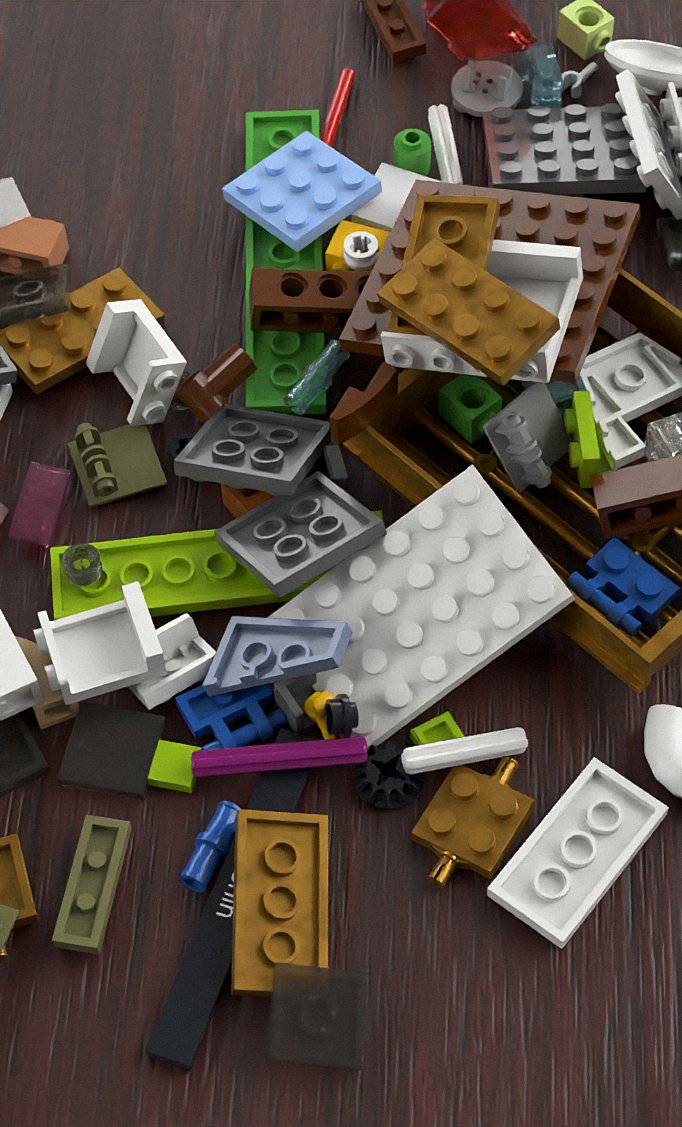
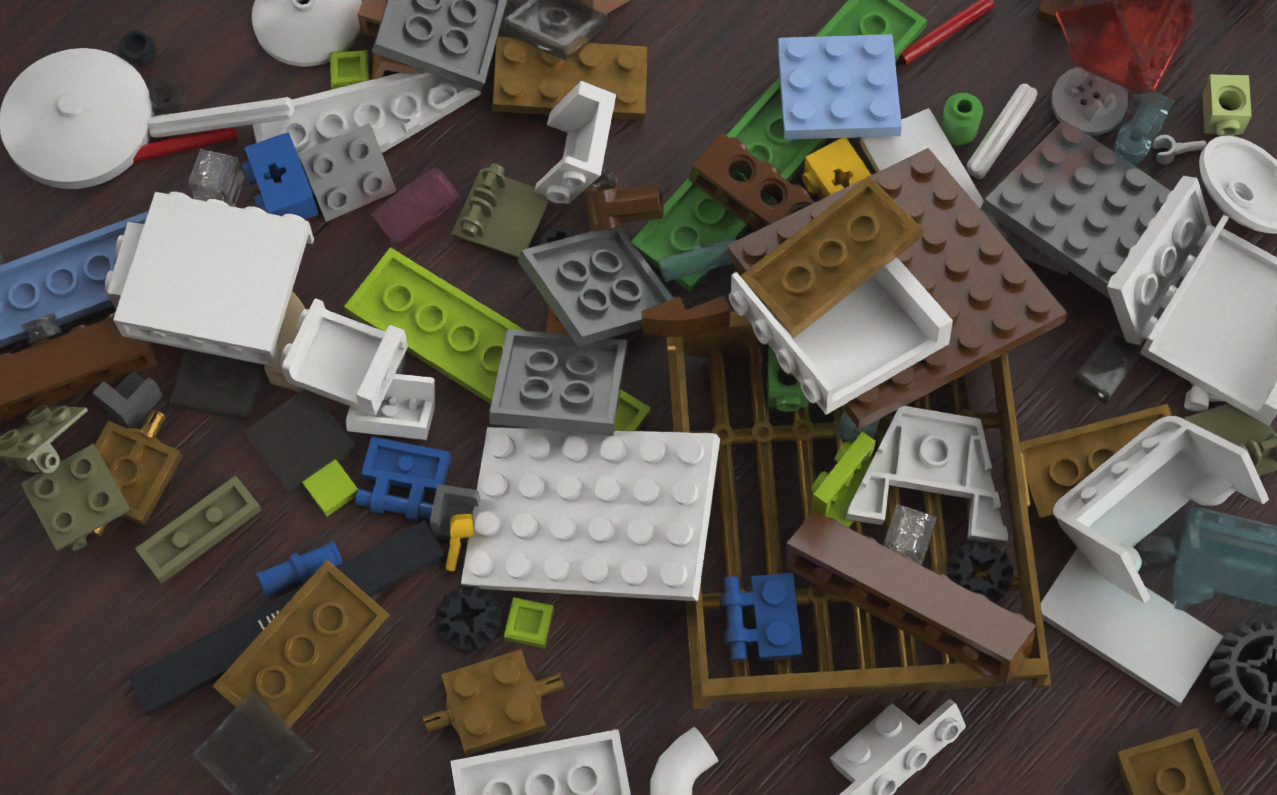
camera: 40 degrees right, 10 degrees up
clear smoke bush [62,543,102,586] -> none
magenta axle [191,736,368,777] -> none
sand blue wing [202,616,352,696] -> none
dark grey tile [318,445,348,491] -> none
black plate [325,693,359,738] -> none
white bush [343,231,378,270] -> none
pearl gold plate [377,238,561,386] -> none
white axle [401,727,528,774] -> none
light grey hinge [483,382,573,493] -> none

